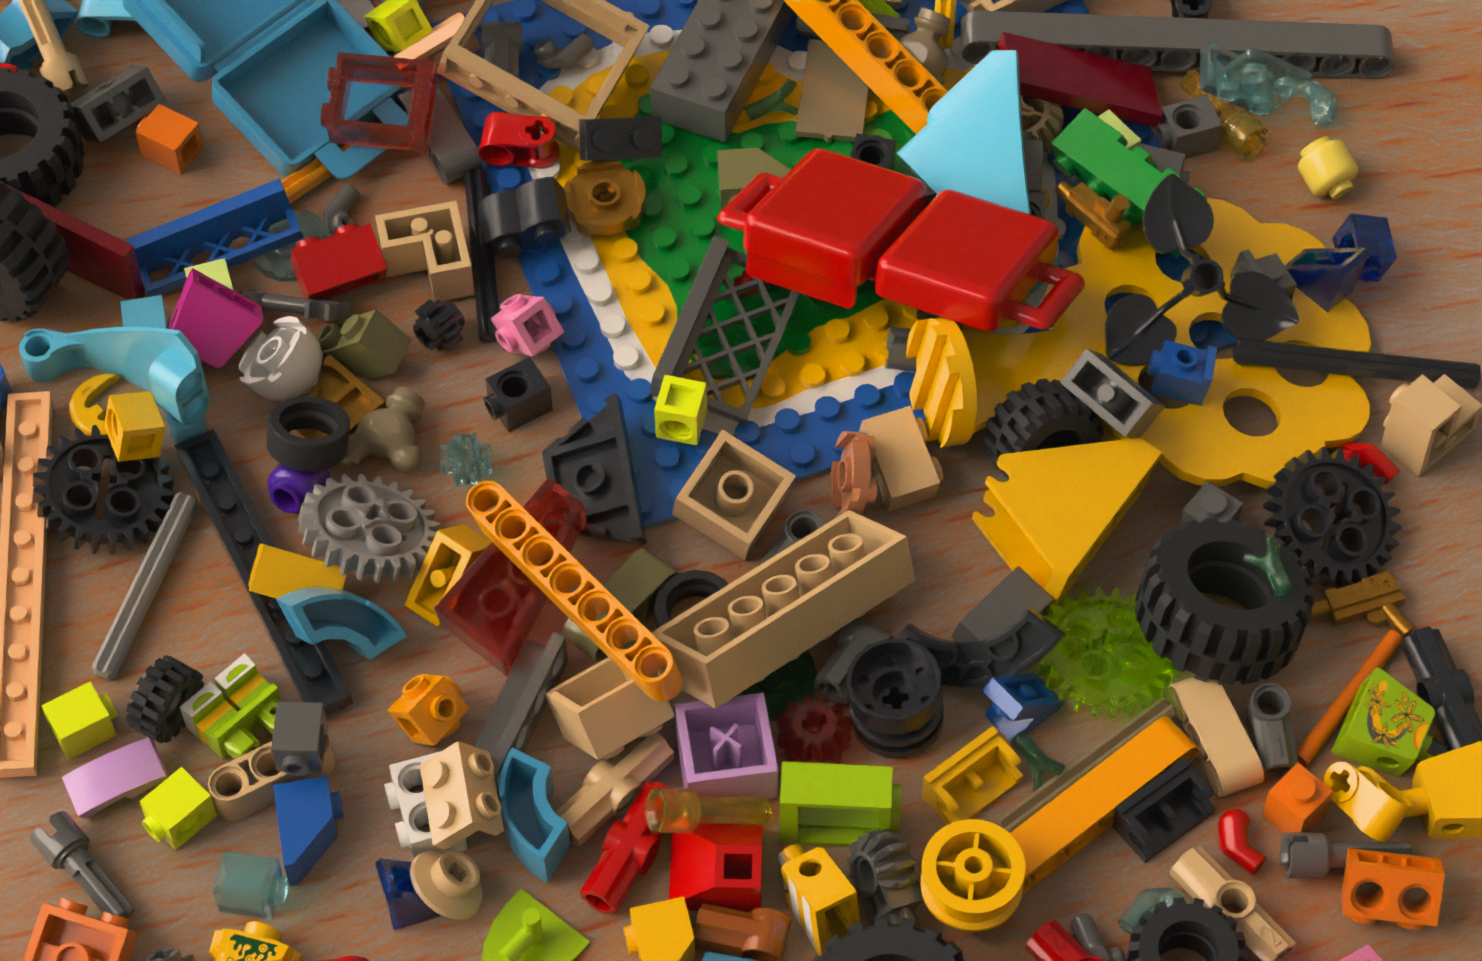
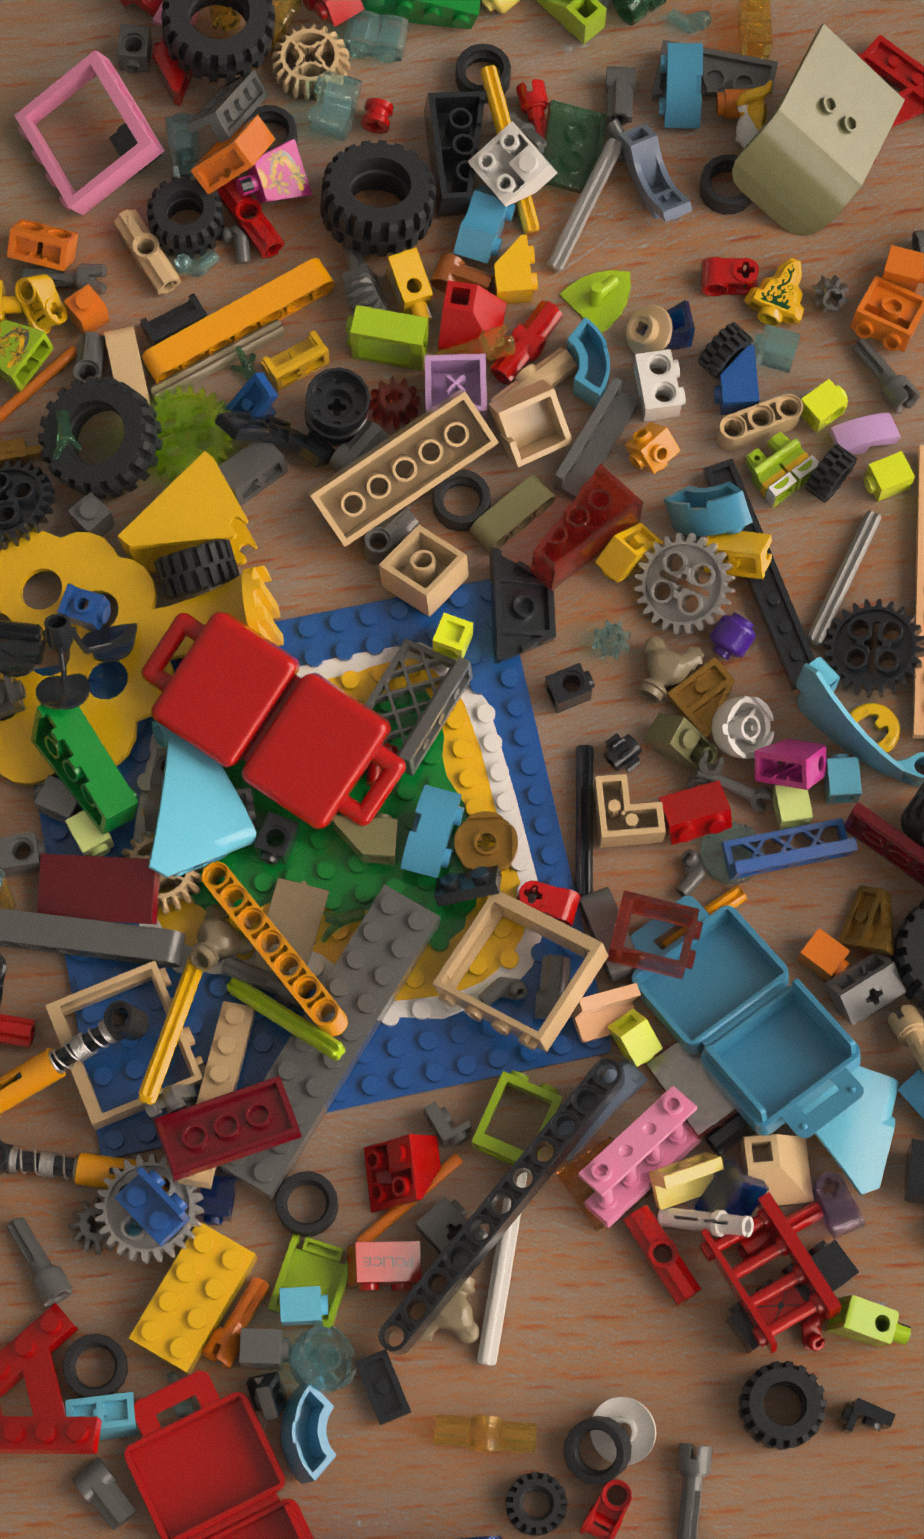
camera: 175 degrees left, 15 degrees up
yellow brick [104,391,165,462] -> none
black tyre [267,396,350,472] -> none
dark grey brick [271,701,328,776] -> none
tan bracket [420,741,504,850] -> none
light orange beam [466,481,684,702] -> none
black brick [478,177,571,258] -> none
bright pink brick [491,294,564,356] -> none
nougat plate [831,431,877,516] -> none
tan brick [859,406,943,512] -> none
yellow wheel [920,819,1026,932] -> none
pearl gold piece [1055,180,1132,250] -> none
dark grey brick [1060,349,1165,439] -> none
red arm [1218,809,1266,876] -> none
none -> dark azure brick [400,785,464,878]
none -> black tyre [698,322,753,380]
none -> pearl gold wing [838,885,894,956]

